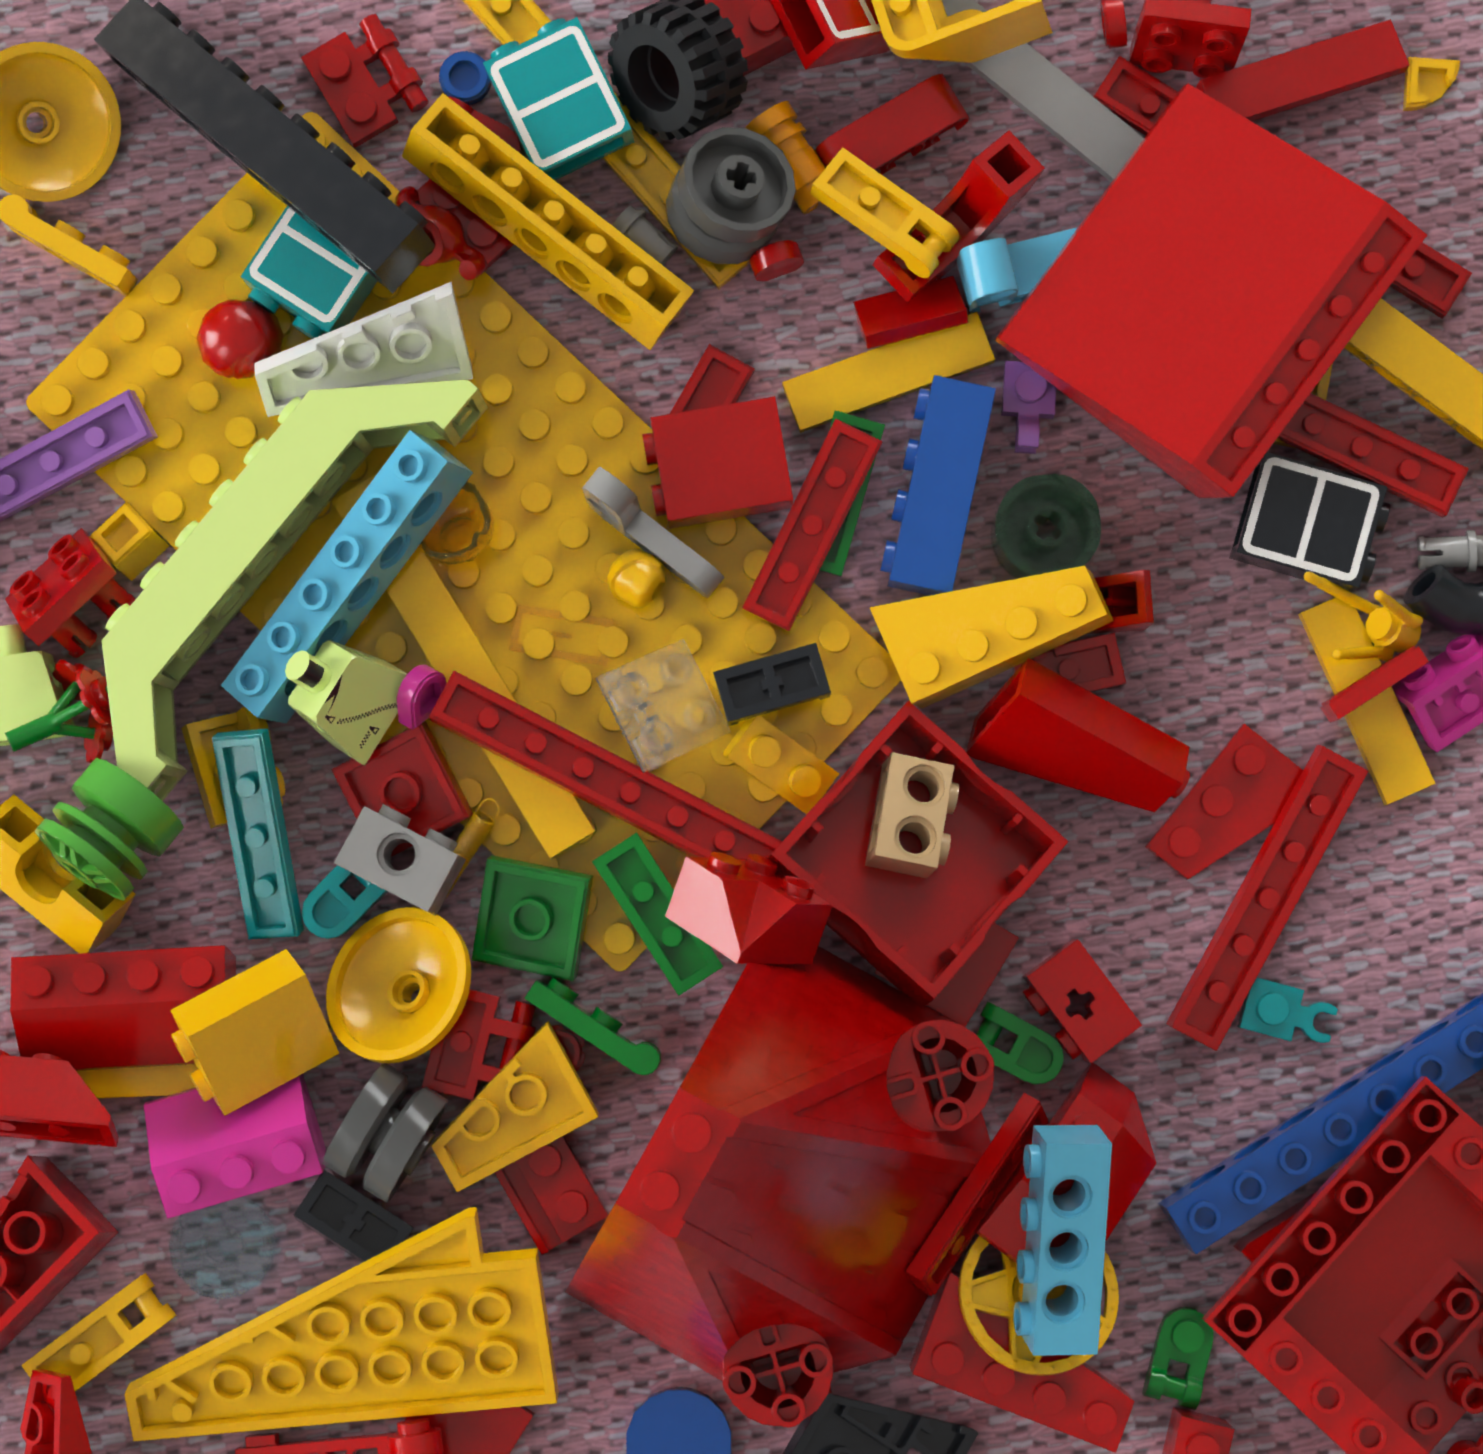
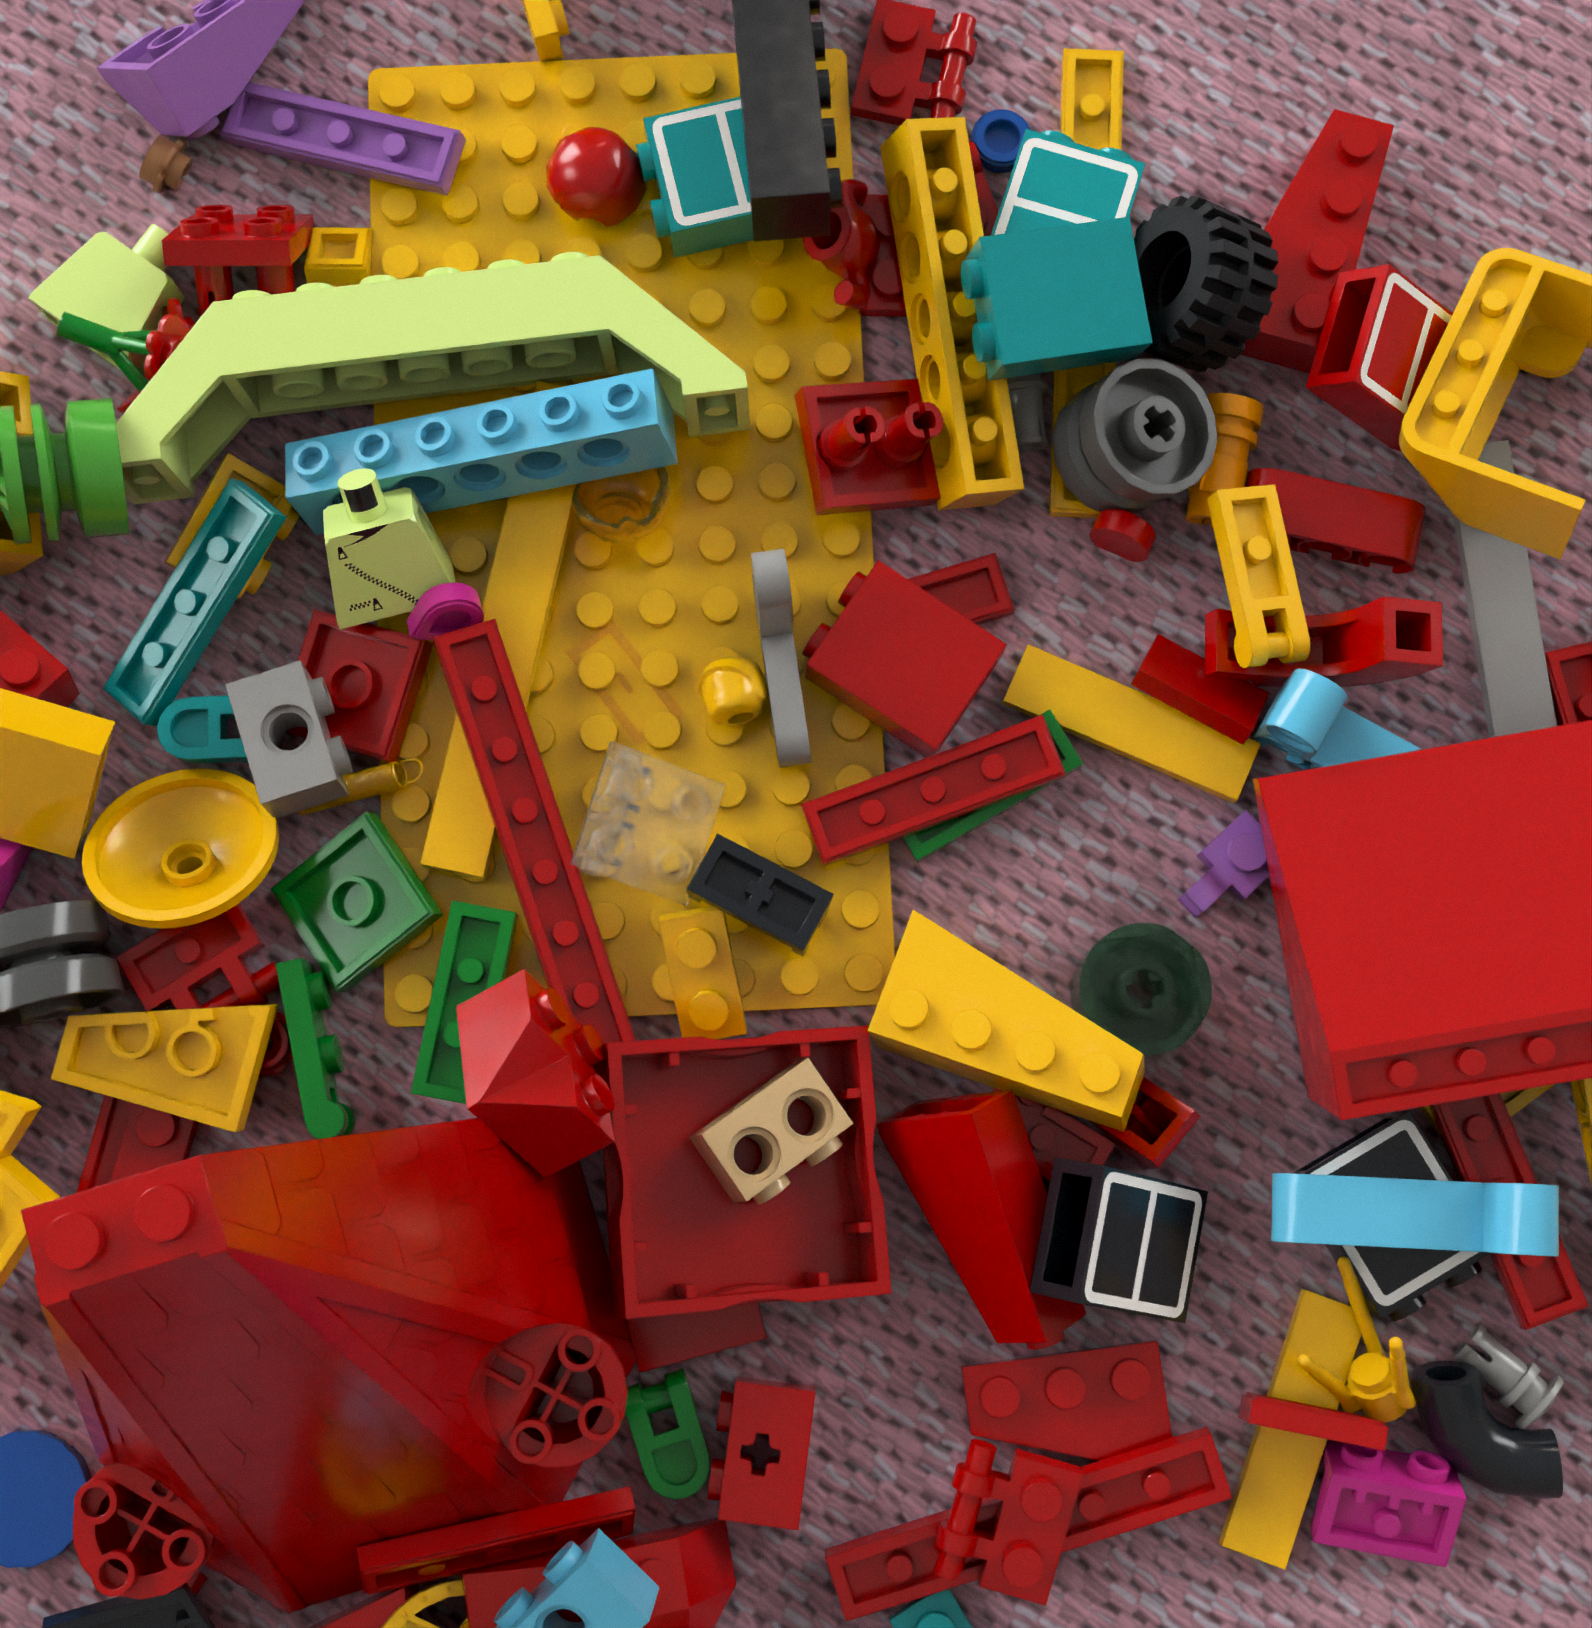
camera: 40 degrees right, 5 degrees down
white wing [255,282,473,417] -> none
blue brick [880,375,996,596] -> none
none -> red plate [794,379,943,515]
none -> red plate [934,1439,1083,1606]
none -> teal brick [961,217,1153,381]
none -> black brick [1030,1157,1208,1323]
none -> medium azure beam [1271,1173,1559,1257]

